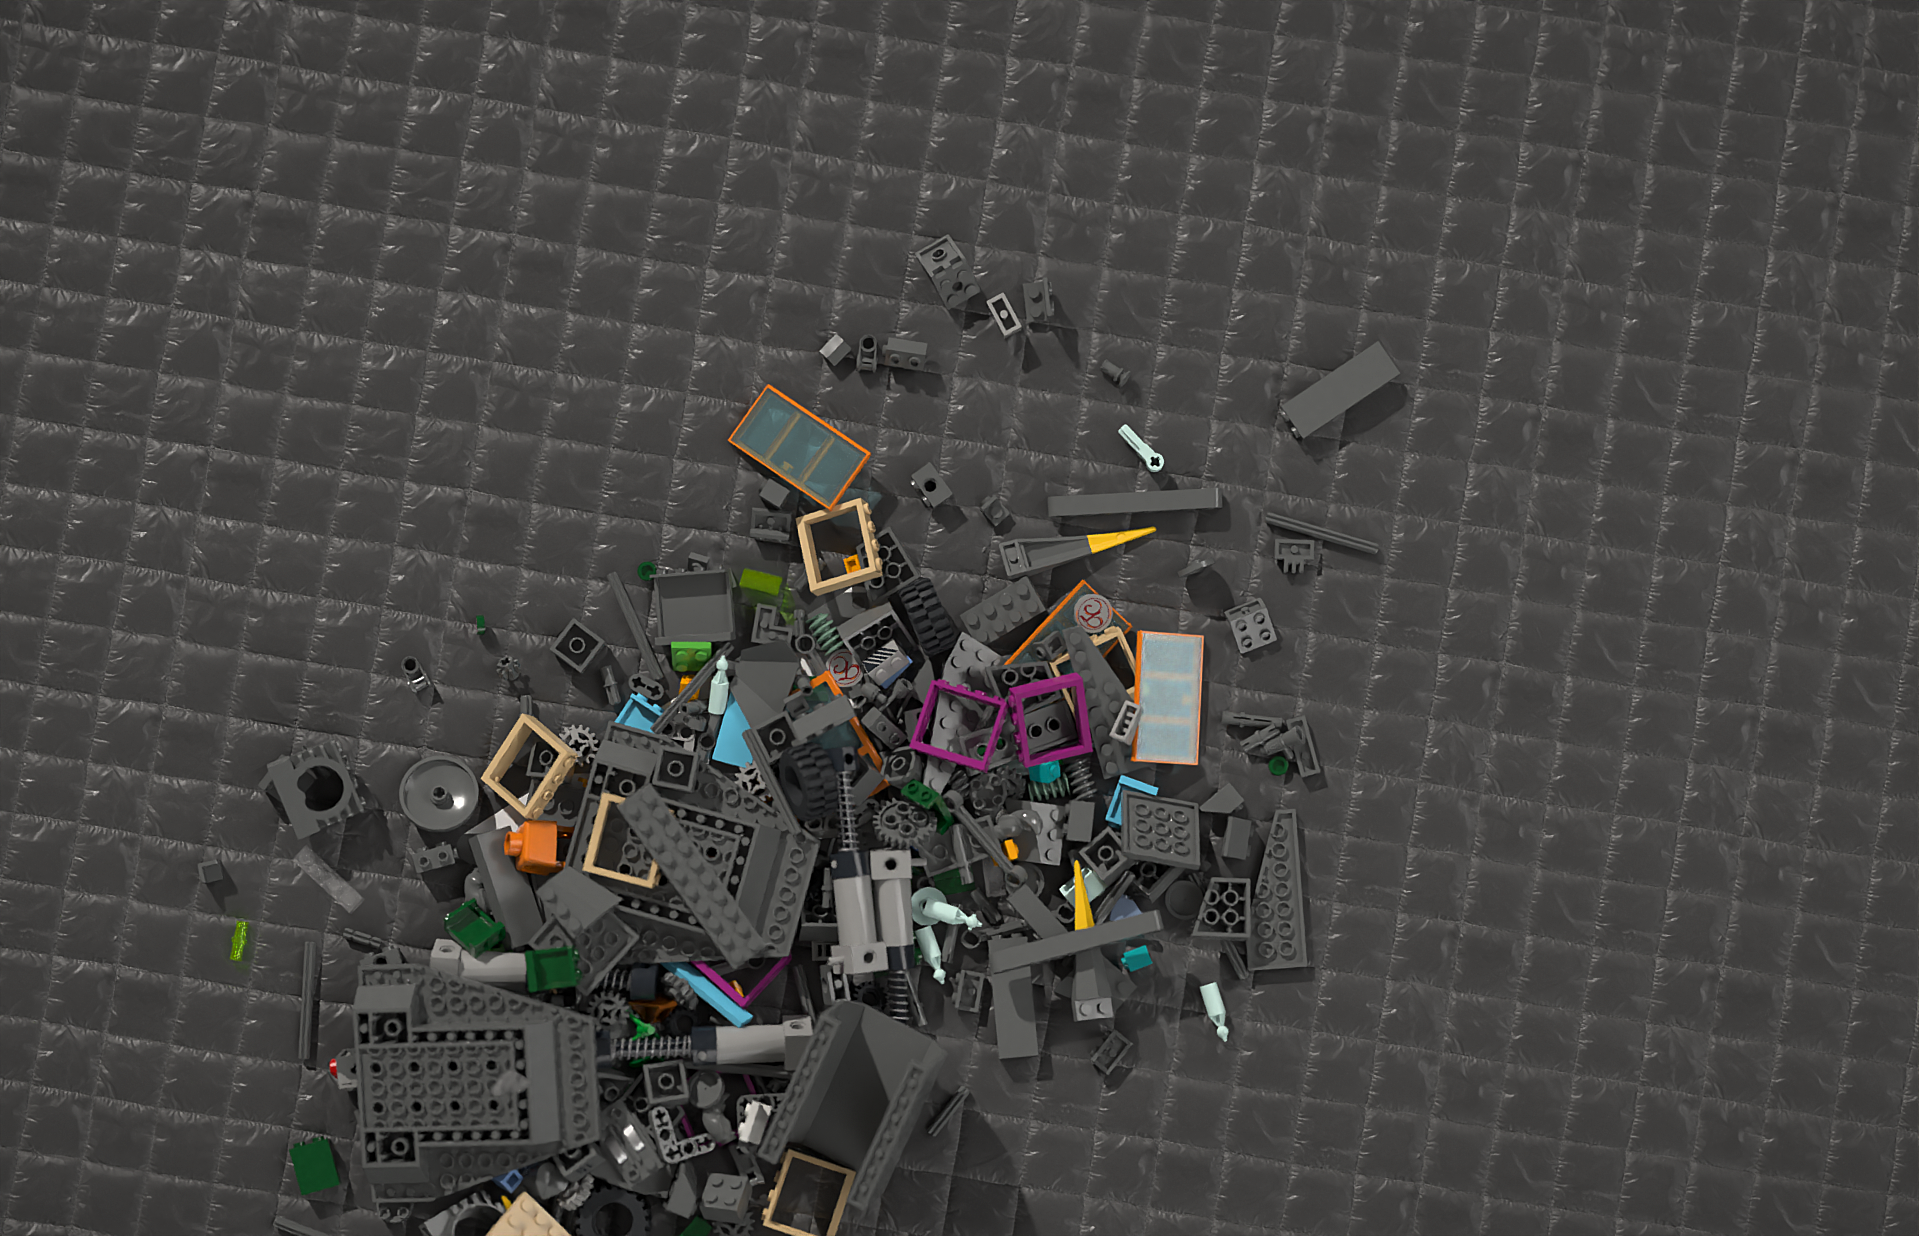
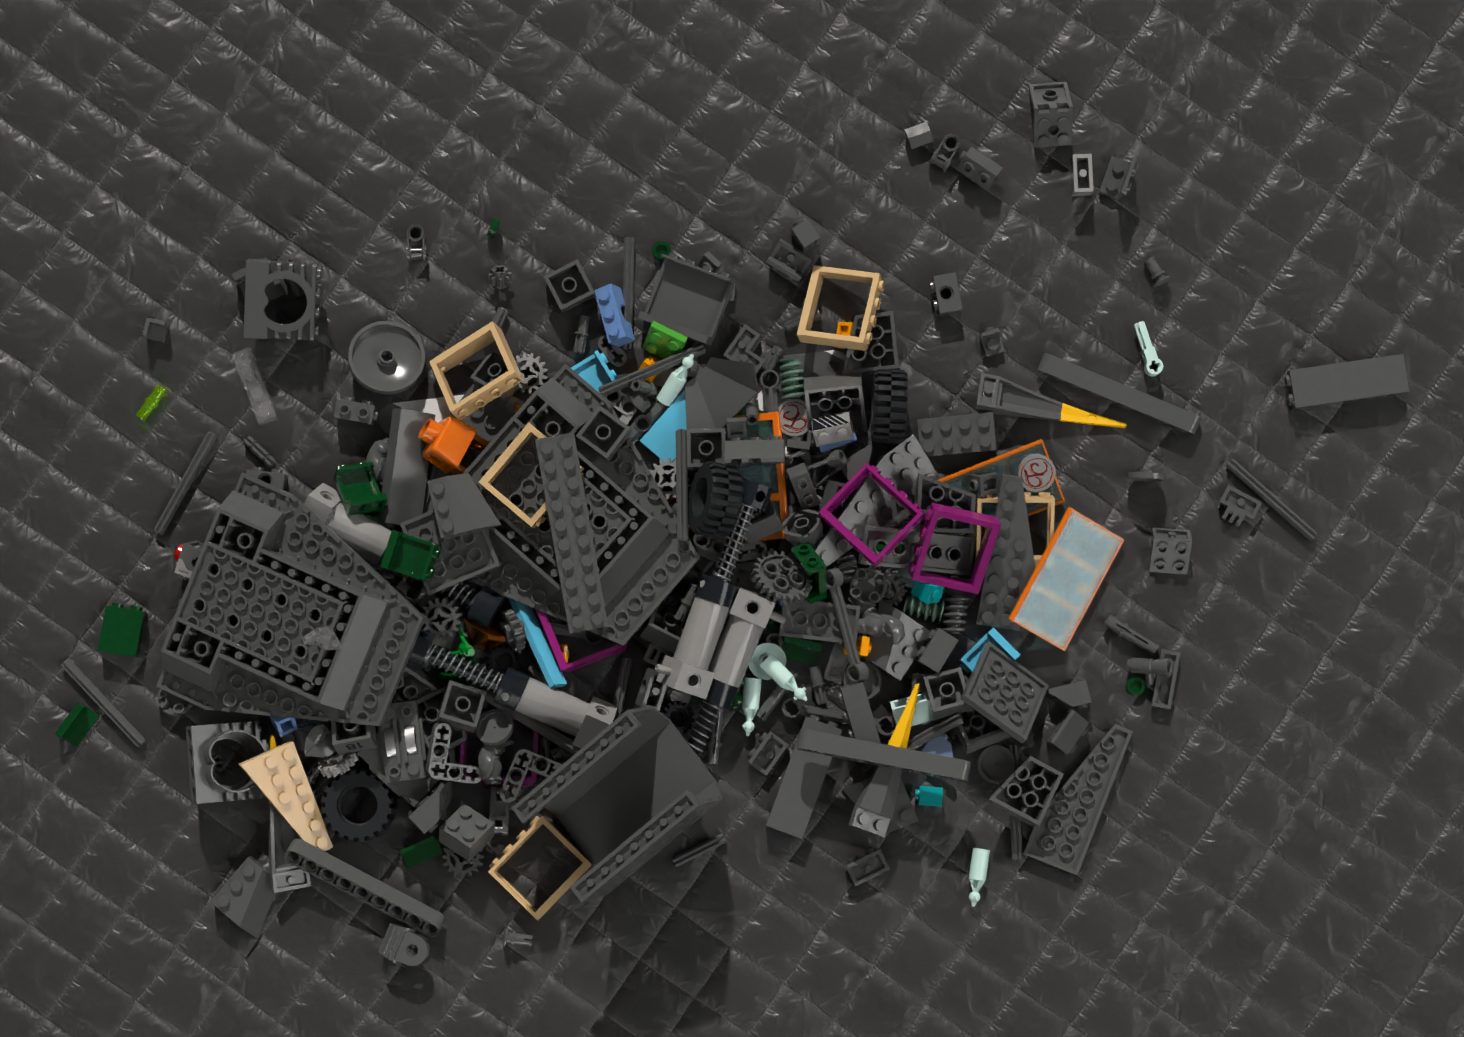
camera: 30 degrees right, 0 degrees up
clear light blue door [728,384,871,511] -> none
white bracket [737,1101,771,1144] -> none
clear neon green brick [739,568,783,596] -> none
dark grey cylinder [861,683,887,704] -> none
dark grey pin [948,824,974,885] -> none
light grey slope [1109,700,1144,746] -> none
dark grey pin [1240,723,1280,753] -> none
none -> medium blue arch [594,284,635,347]

